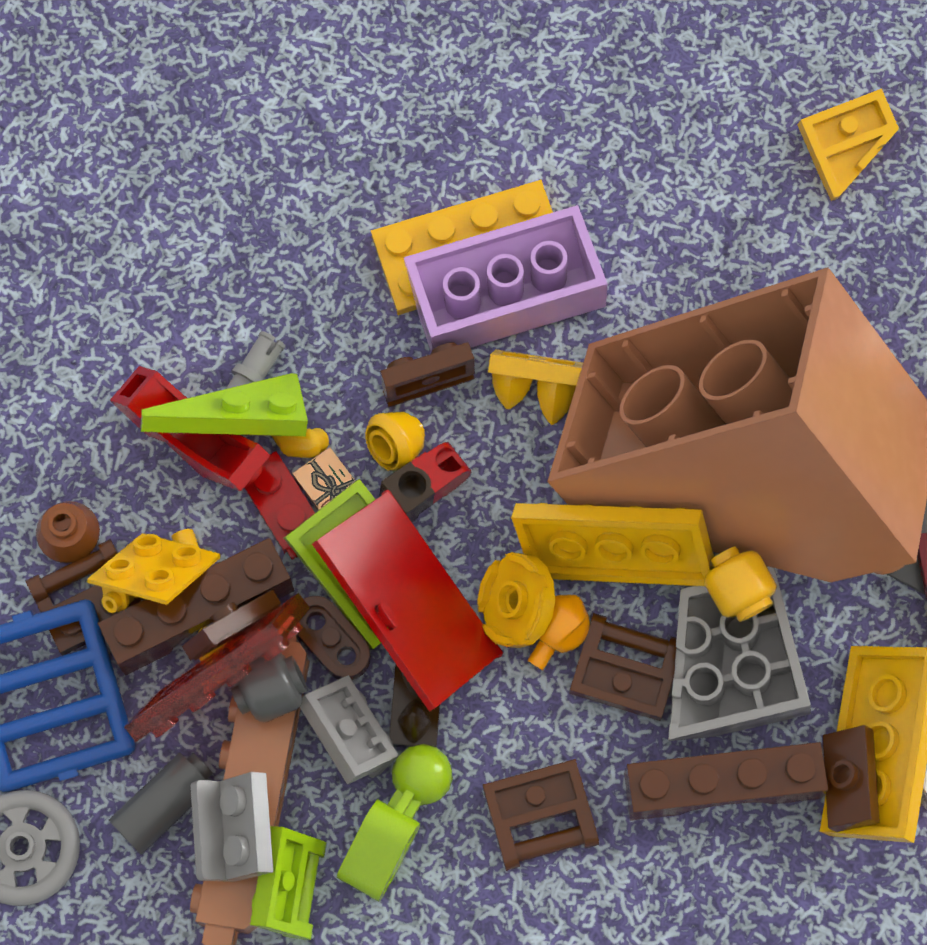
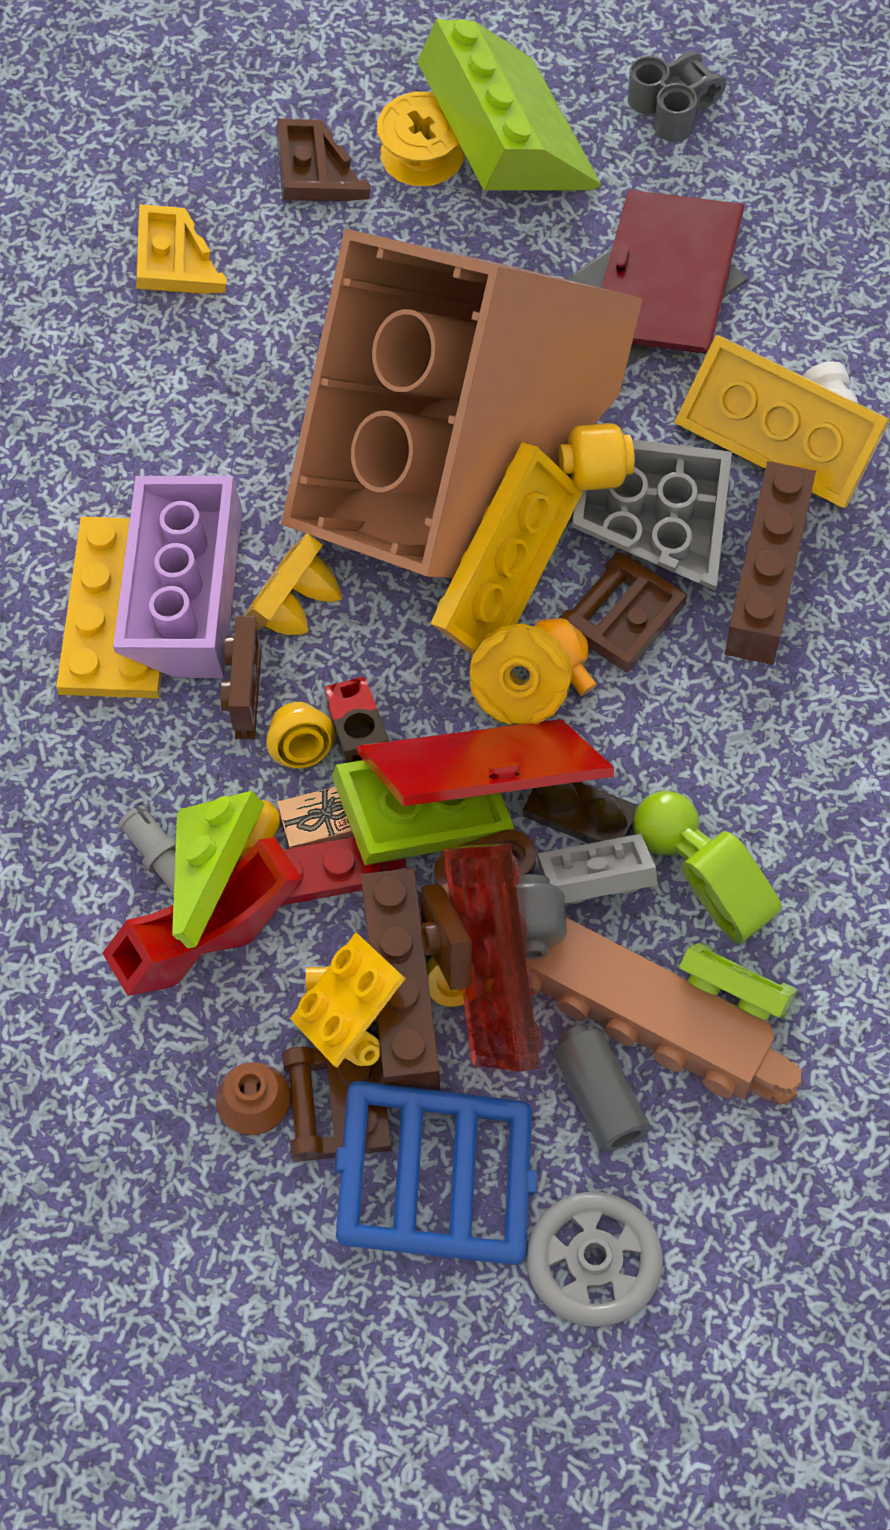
camera: 70 degrees left, 10 degrees down
light grey bracket [190,772,273,882] -> none
reddish brown plate [482,759,599,871] -> none
reddish brown plate [823,725,880,832] -> none

